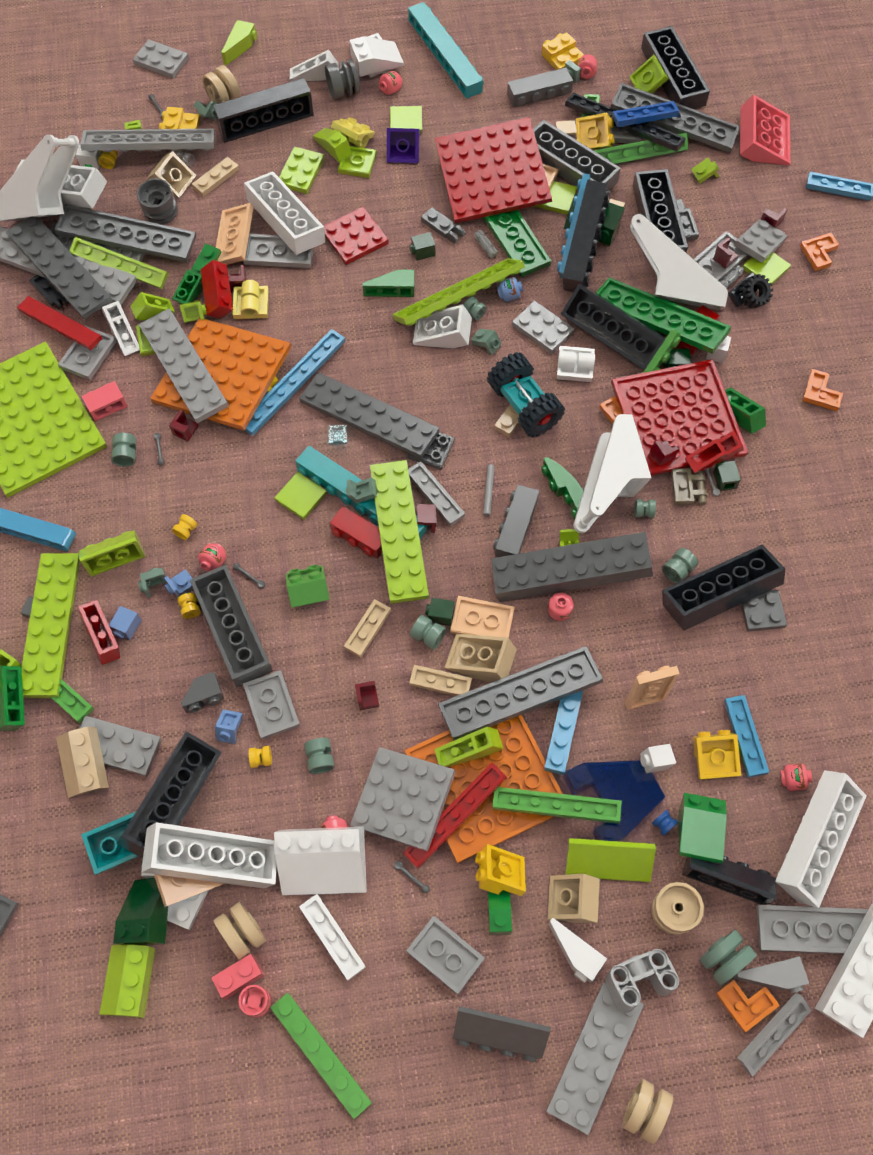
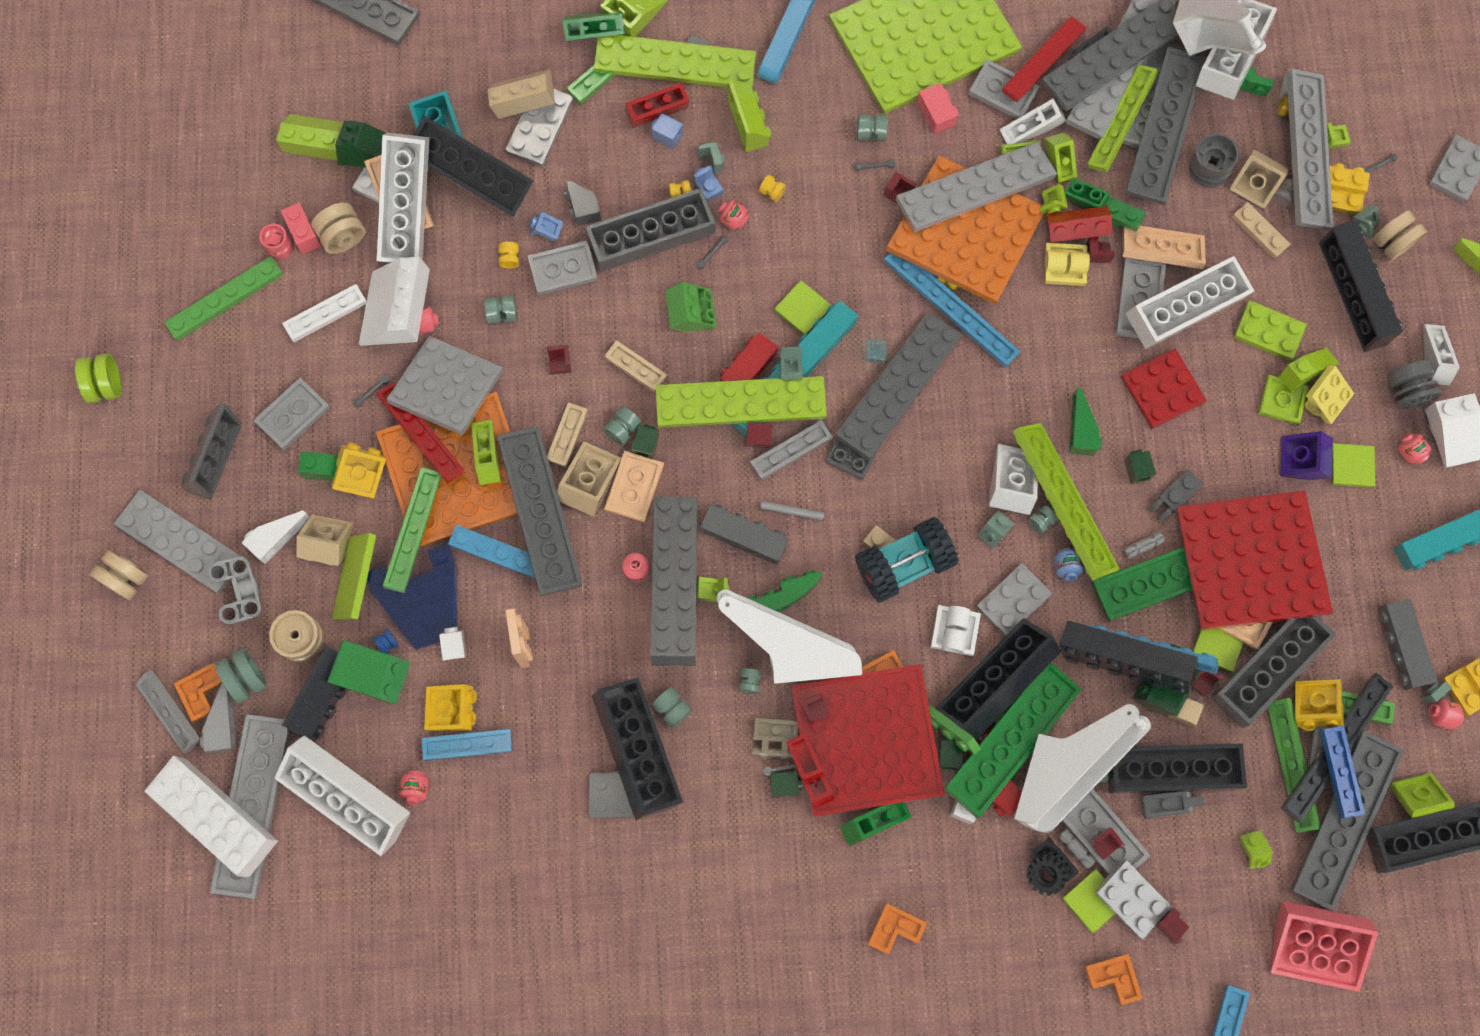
camera: 90 degrees right, 10 degrees up
tan panel [555,120,577,135] -> none

